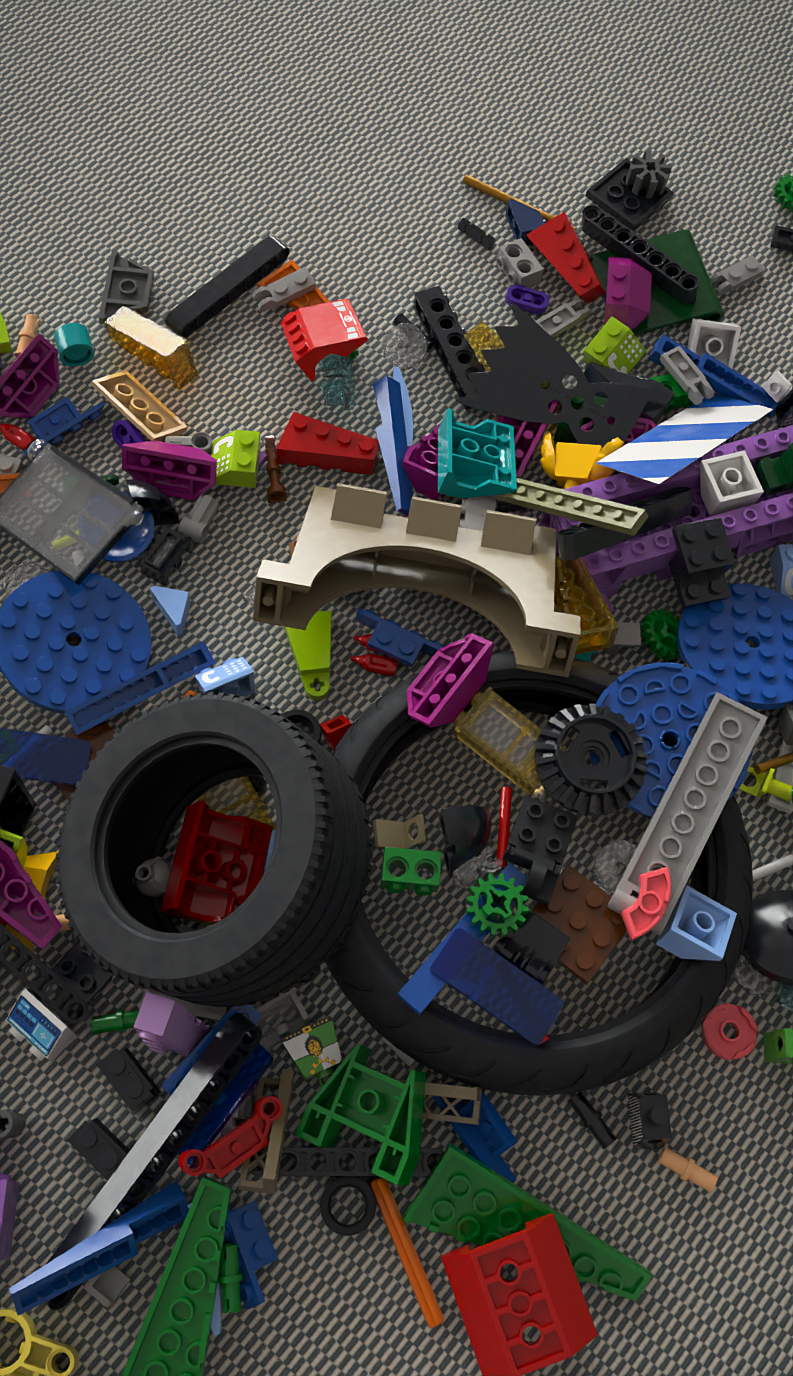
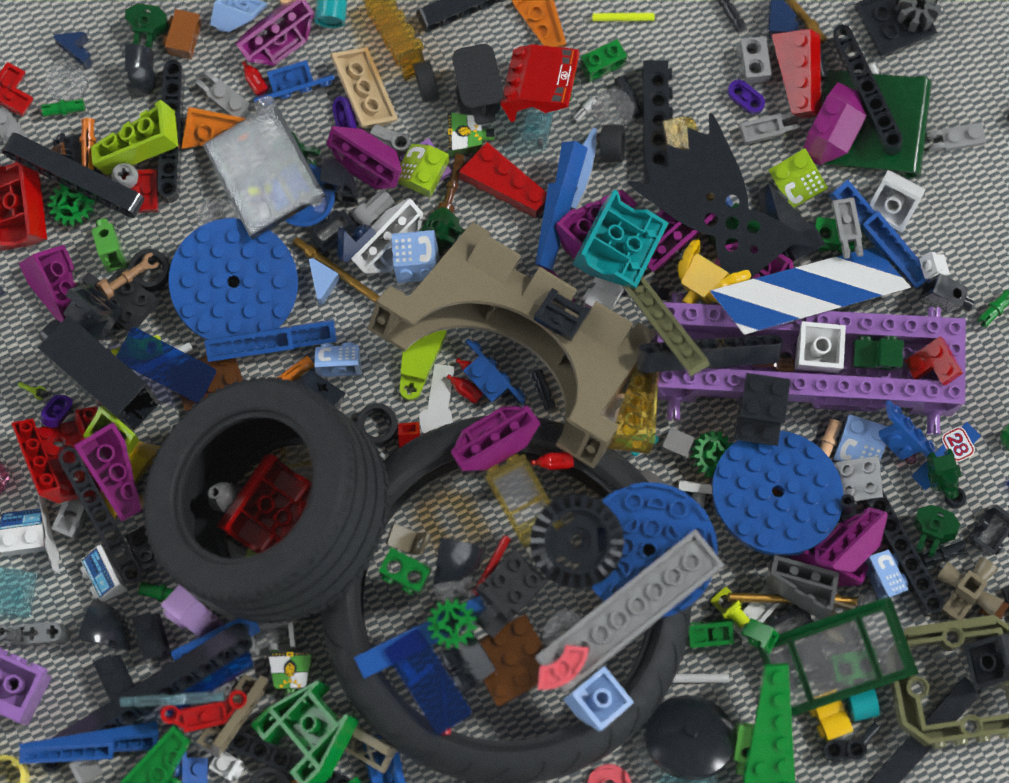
camera: 30 degrees right, 10 degrees up
light grey hinge [252,267,317,312] -> none
none -> black brick [78,600,131,651]
none -> clear light blue piece [120,691,225,707]
none -> white bracket [209,751,244,782]
none -> pearl gold bar [292,237,380,304]
none -> dark blue slope [337,224,376,263]
none -> white wedge [351,198,423,274]
none -> light blue slope [391,230,441,283]
none -> black tyre [414,60,439,103]
none -> white sticker [419,364,455,433]
none -> dark green hinge [420,207,465,253]
none -> torso [448,113,495,158]
none -> black piece [452,44,503,125]
none -> red piece [531,452,574,470]
none -> black axle [532,369,556,411]
none -> black plate [533,288,591,341]
none -> white pin [573,96,598,122]
none -> green brick [580,39,627,83]
none -> neon yellow bar [592,13,655,21]
none -> black tyre [600,125,626,162]
none -> green brick [686,619,734,648]
none -> reddish brown piece [751,358,794,372]
none -> light nougat pin [819,419,843,457]

